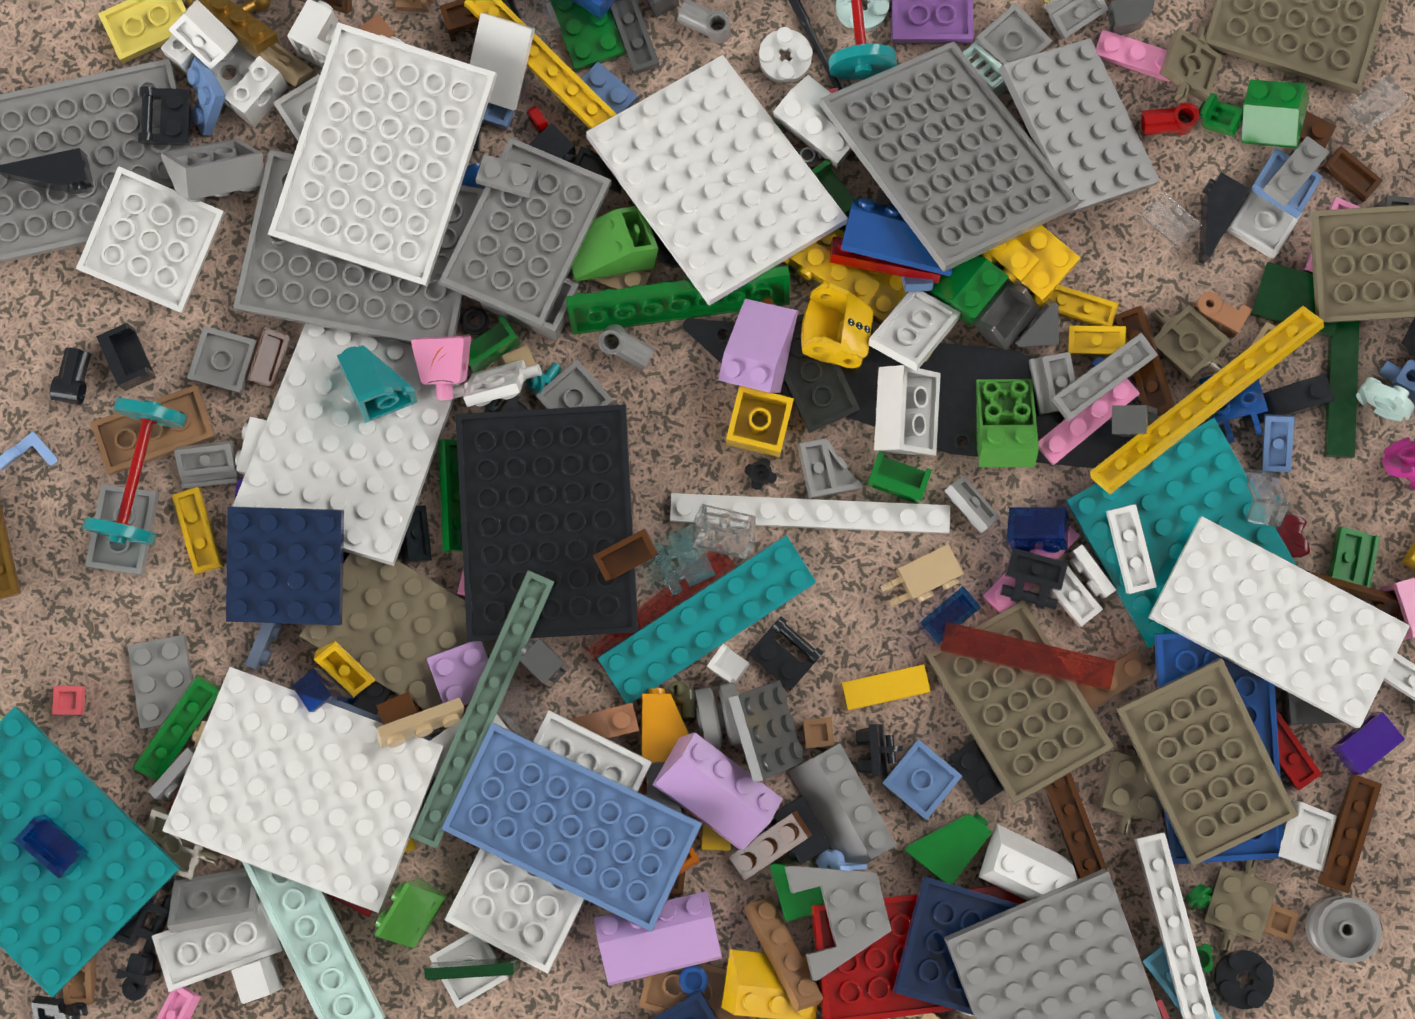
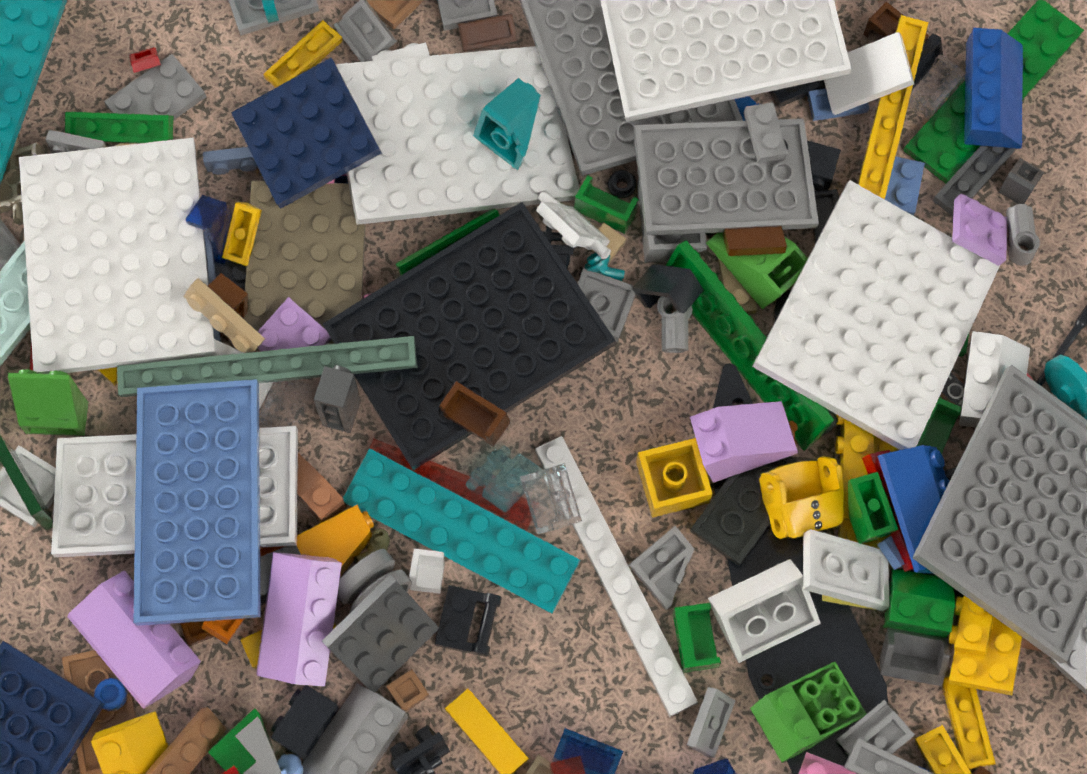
camera: 60 degrees right, 10 degrees down
coral plate [52,686,86,715] -> none
black plate [401,505,432,563] -> none
bright pink torso [411,336,471,400] -> none
red tile [526,105,549,133] -> none
plate [729,811,812,881] -> none
black plate [745,458,777,490] -> none
white plate [758,27,813,83] -> none
tan hinge [880,544,964,608] -> none
dark grey slope [1014,299,1059,347] -> none
none -> red tile [129,47,161,73]
none -> black panel [632,264,704,313]
none -> reddish brown tile [723,226,787,256]
none -> green slope [848,472,898,544]
none -> lavender plate [952,193,1007,266]

